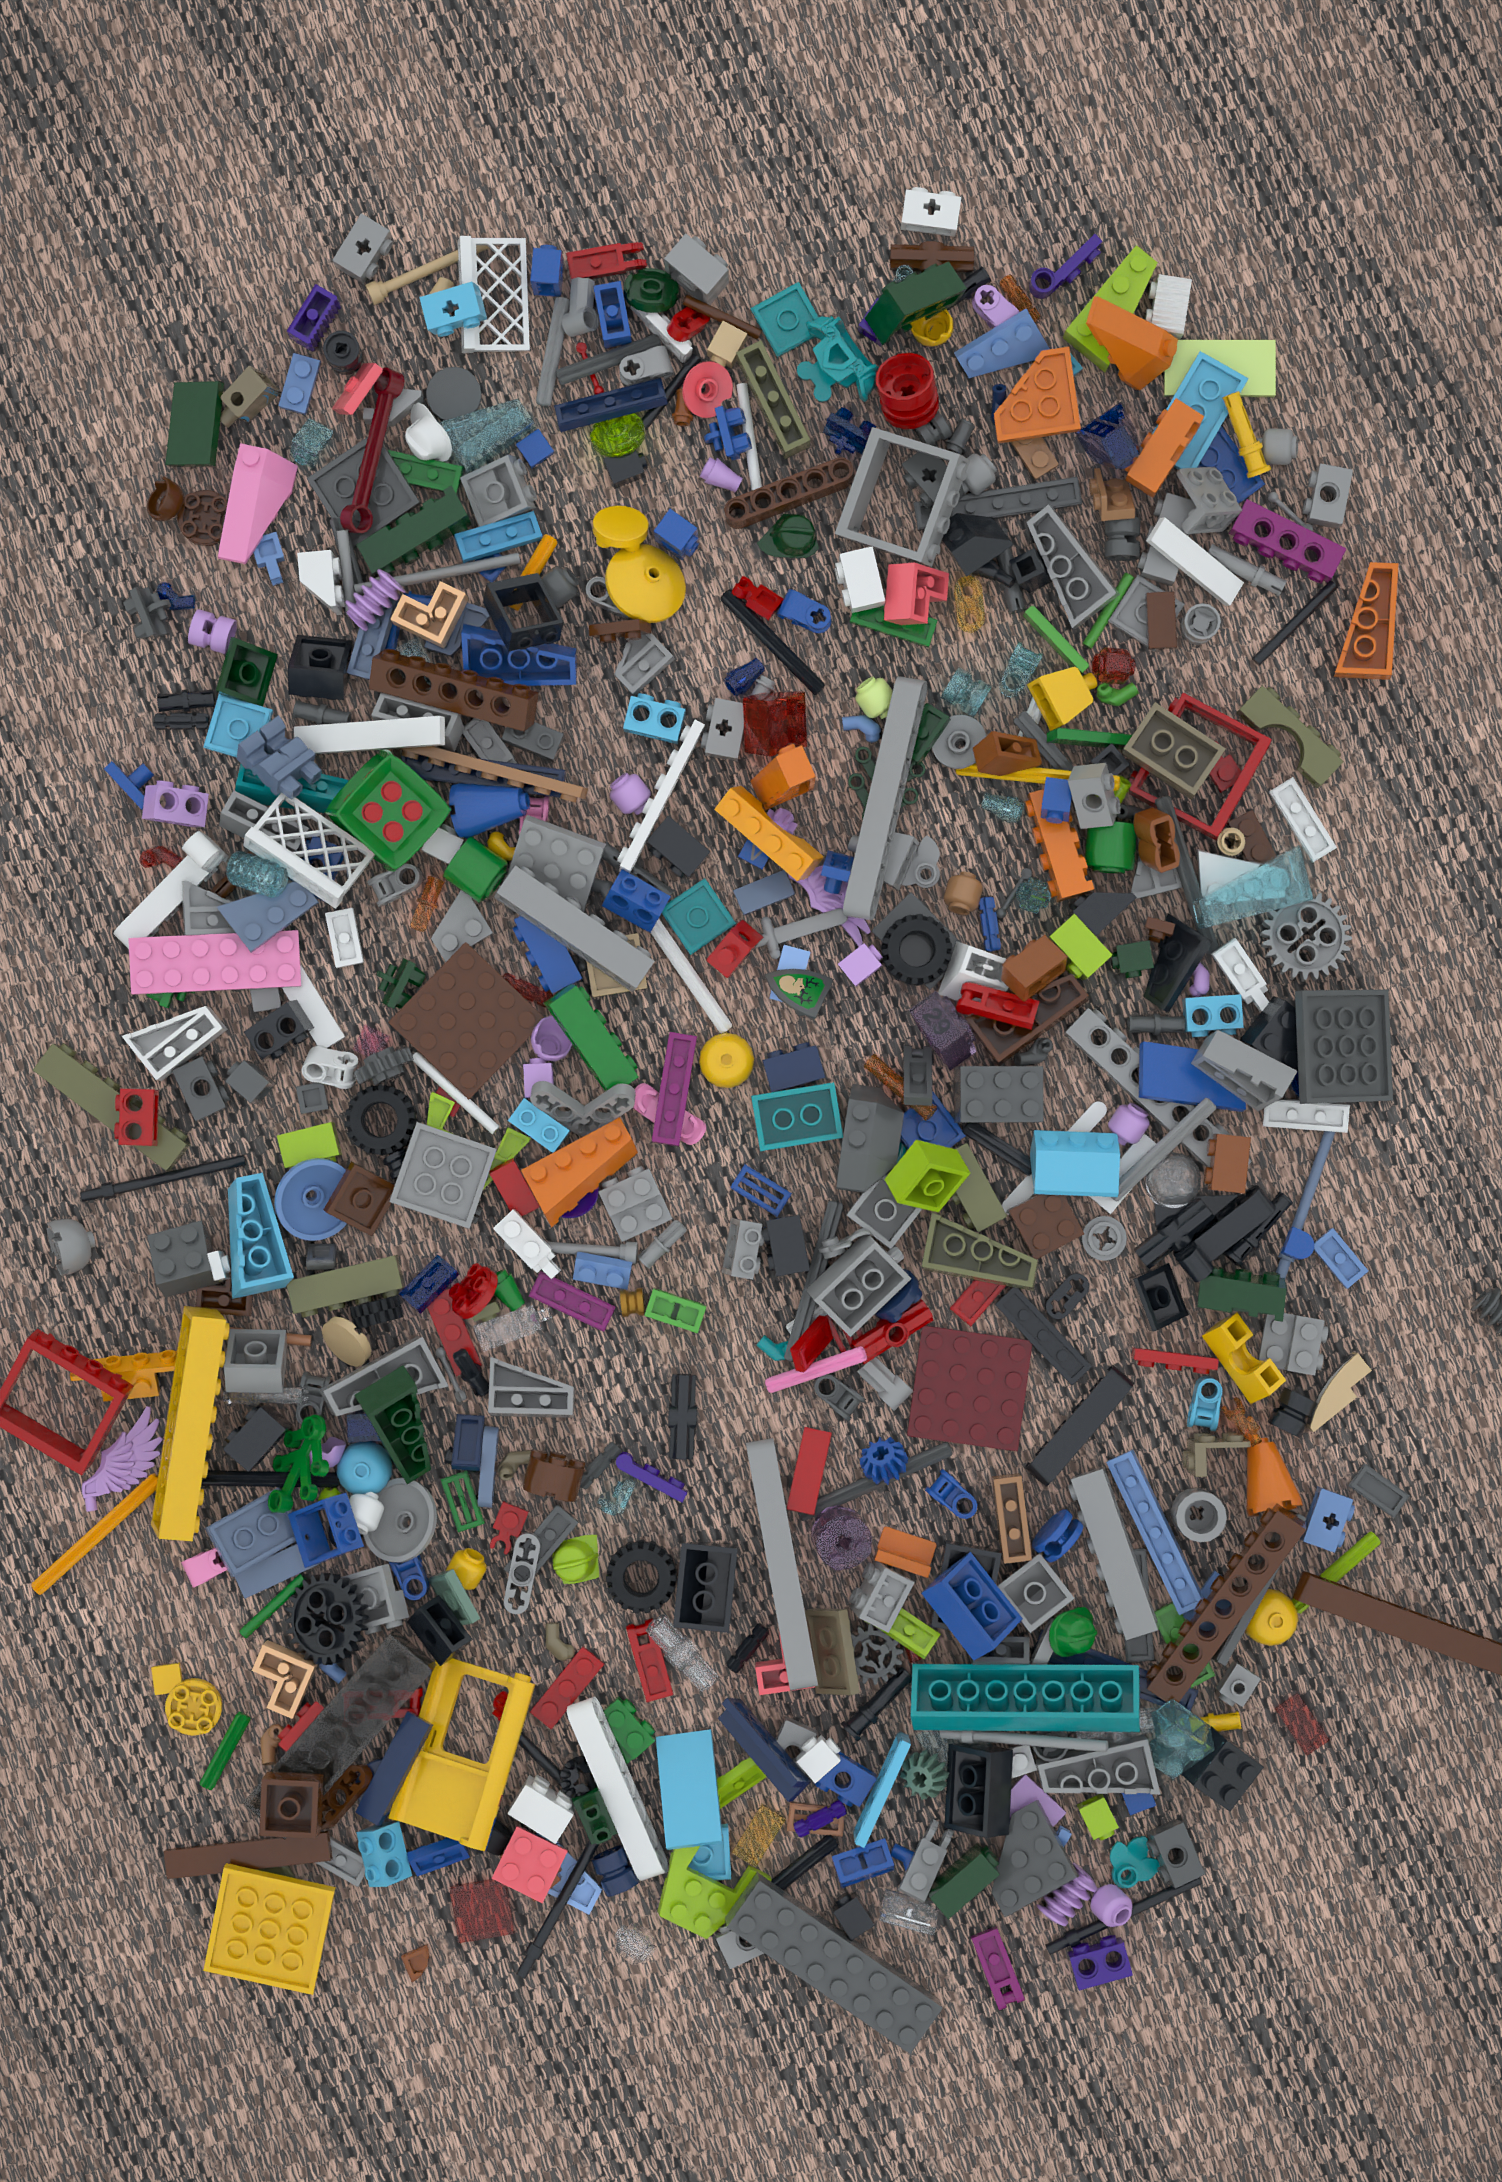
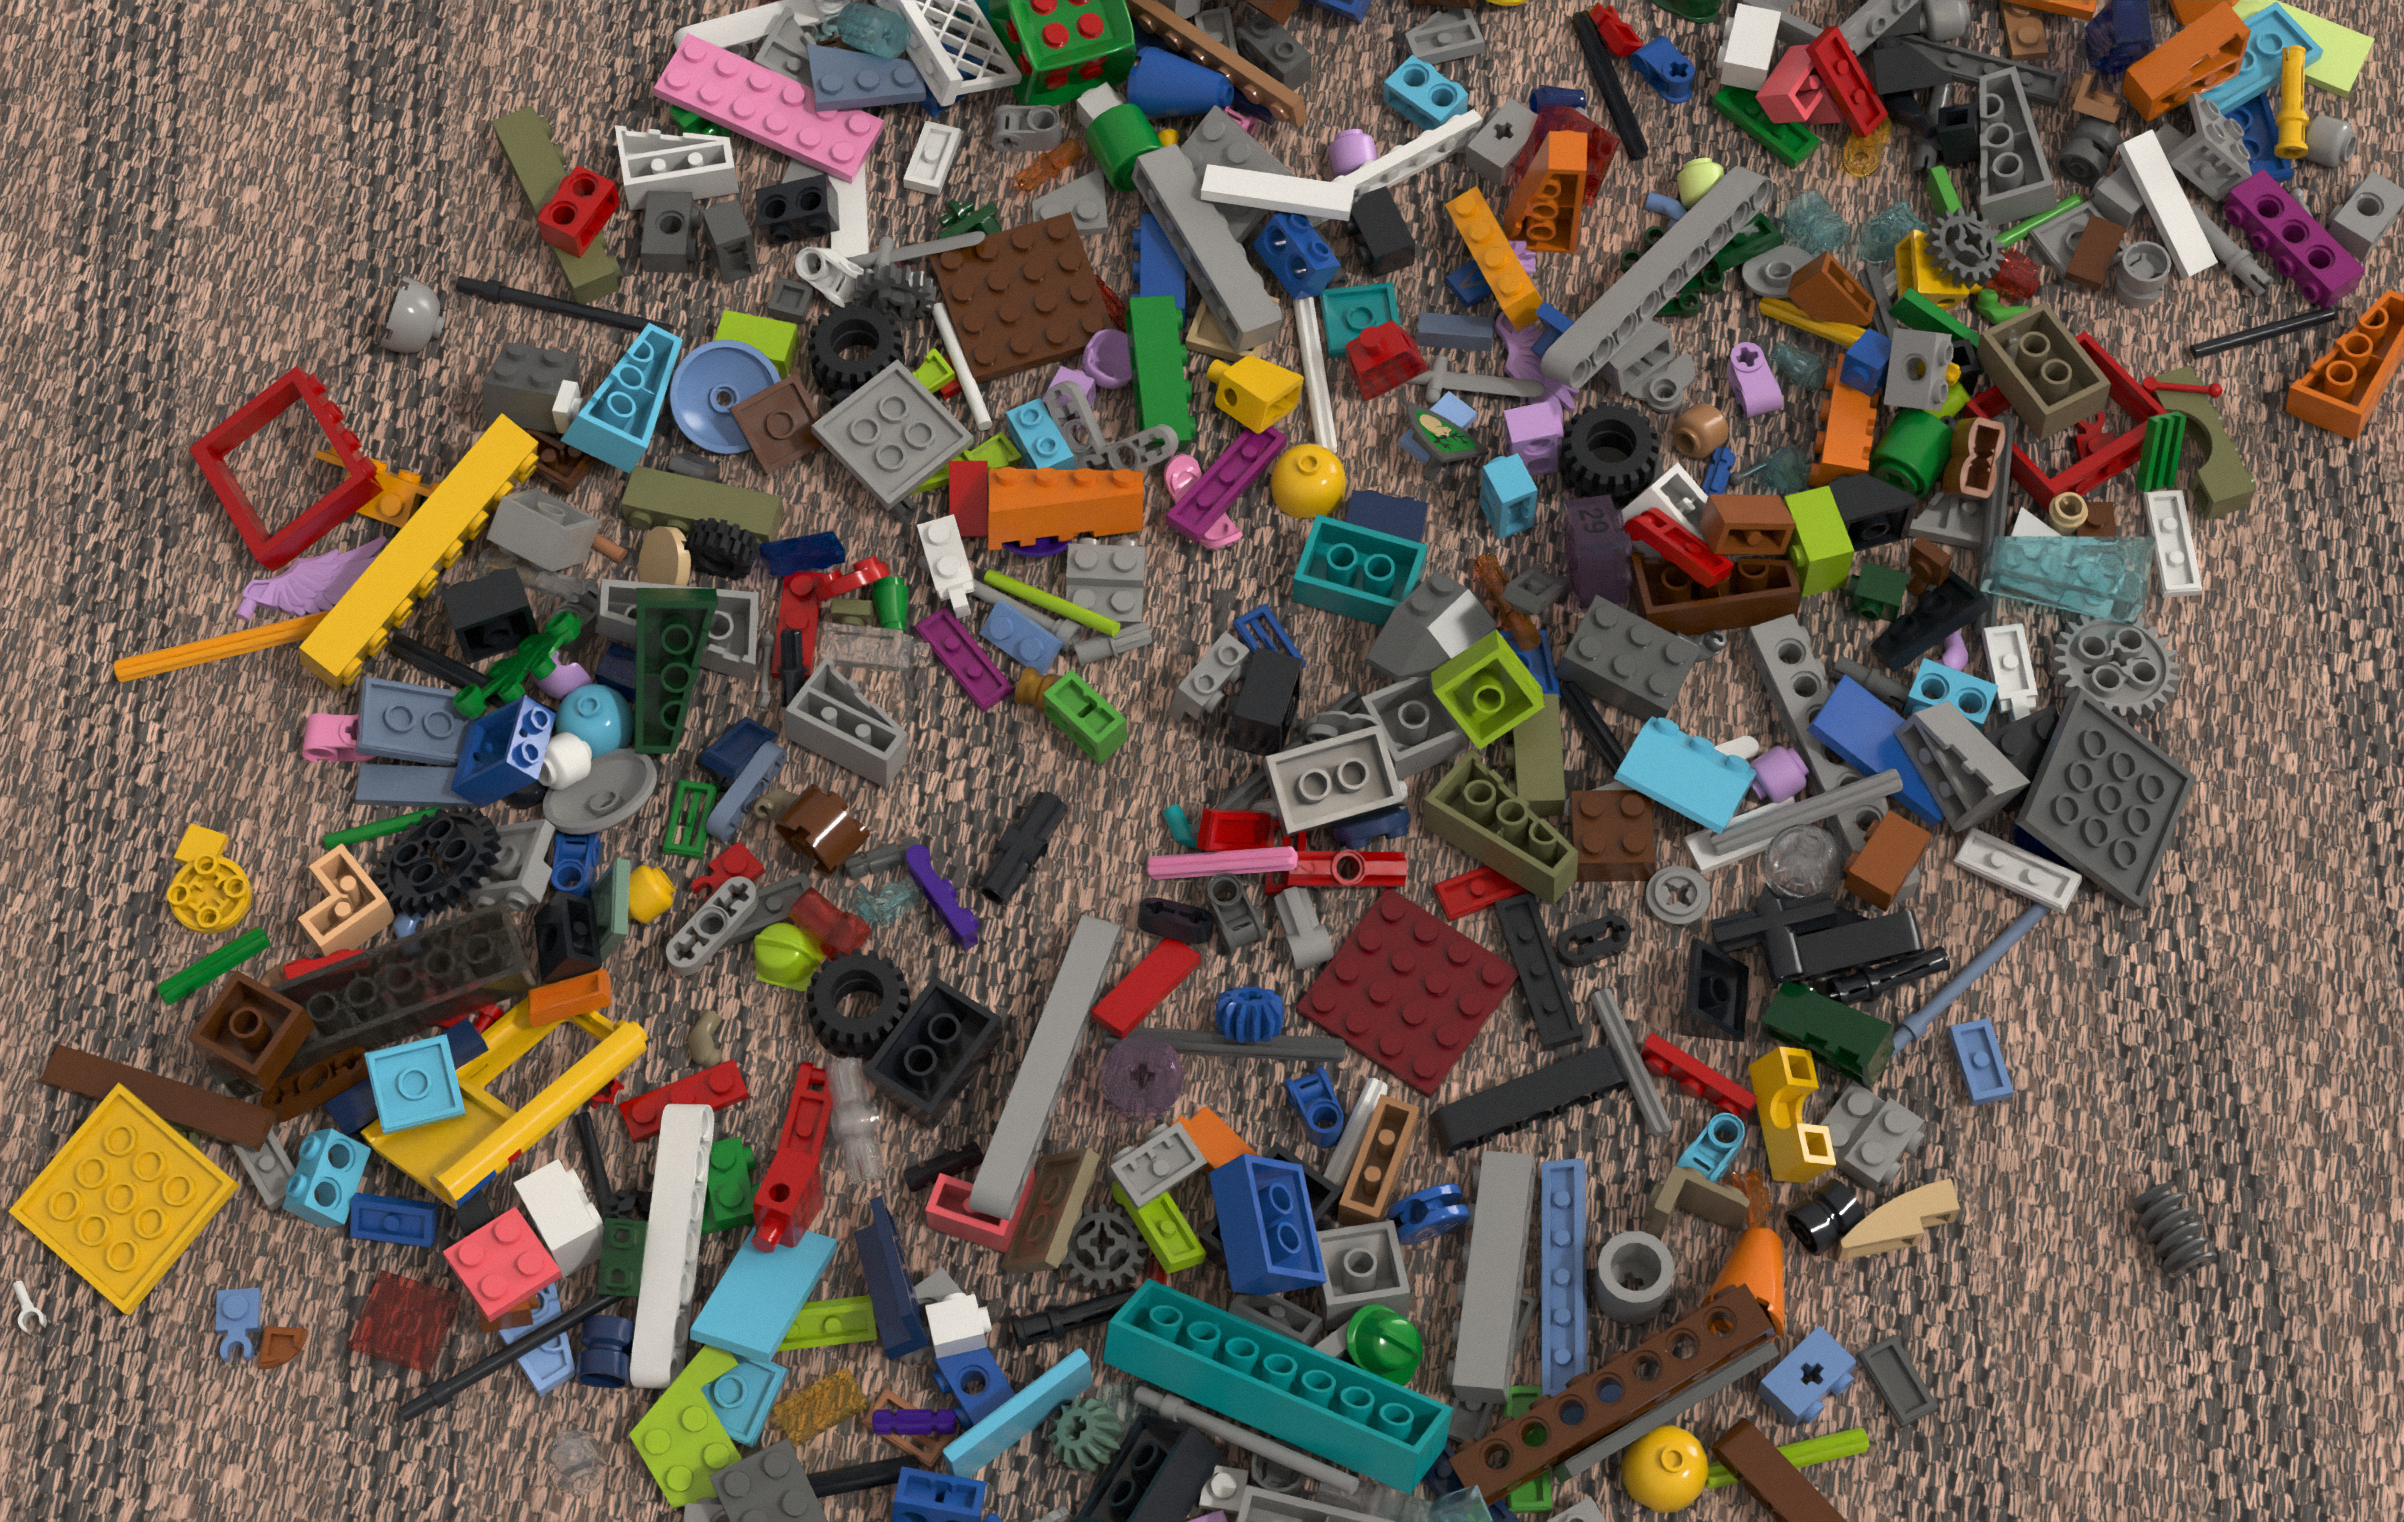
camera: 30 degrees right, 25 degrees down
blue tile [1281,1227,1314,1260] -> none
none -> white hand [13,1281,47,1335]
none -> medium blue plate [215,1288,262,1362]
none -> medium azure plate [364,1034,466,1136]
none -> orange tile [528,968,611,1028]
none -> red torso [751,1145,823,1253]
none -> clear red piece [787,886,872,962]
none -> light grey sword [847,231,985,271]
none -> lime bar [984,569,1121,637]
none -> black beam [1137,897,1214,944]
none -> white tile [1201,164,1355,221]
none -> yellow torso [1206,355,1304,434]
none -> white axle [1323,1078,1388,1189]
none -> medium azure brick [1479,453,1538,540]
none -> light grey axle [1591,988,1672,1137]
none -> lavender piece [1726,342,1783,419]
none -> red plate [1805,26,1888,138]
none -> dark grey gear [1924,208,2005,289]
none -> green tile [2136,411,2187,492]
none -> red hinge [2141,376,2223,398]

